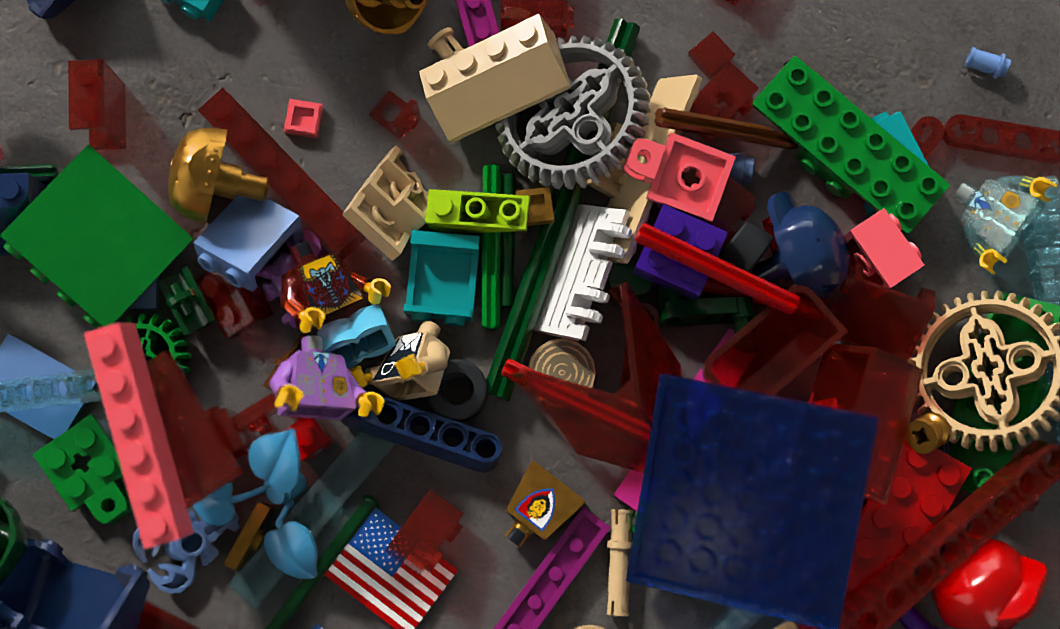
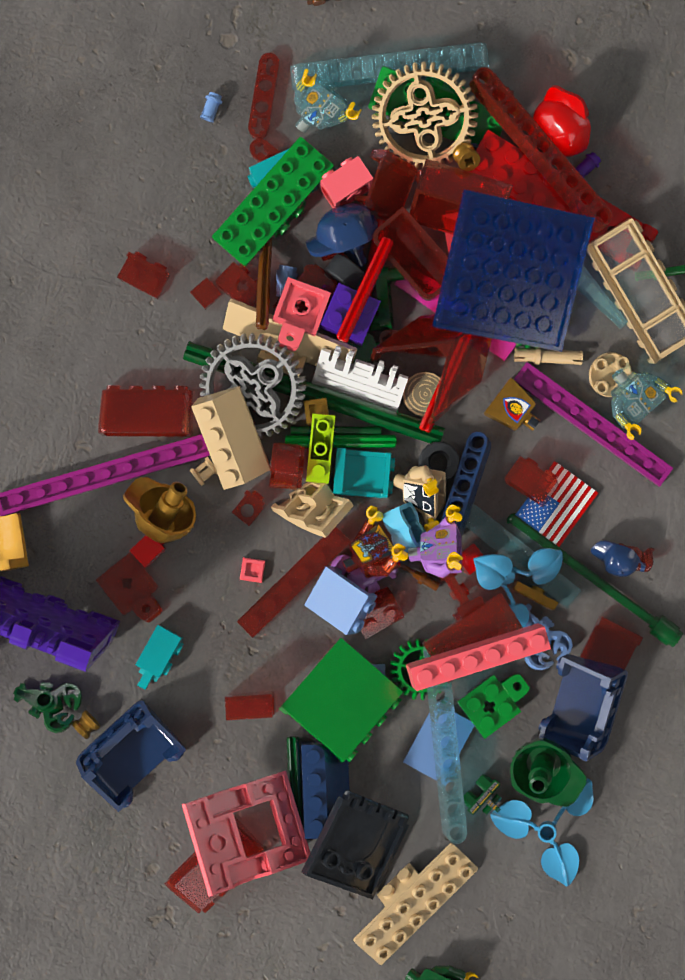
camera: 85 degrees left, 5 degrees up
dark green hips [158,266,217,337] -> none
pearl gold piece [168,128,270,225] -> none
none -> clear red brick [269,442,305,490]

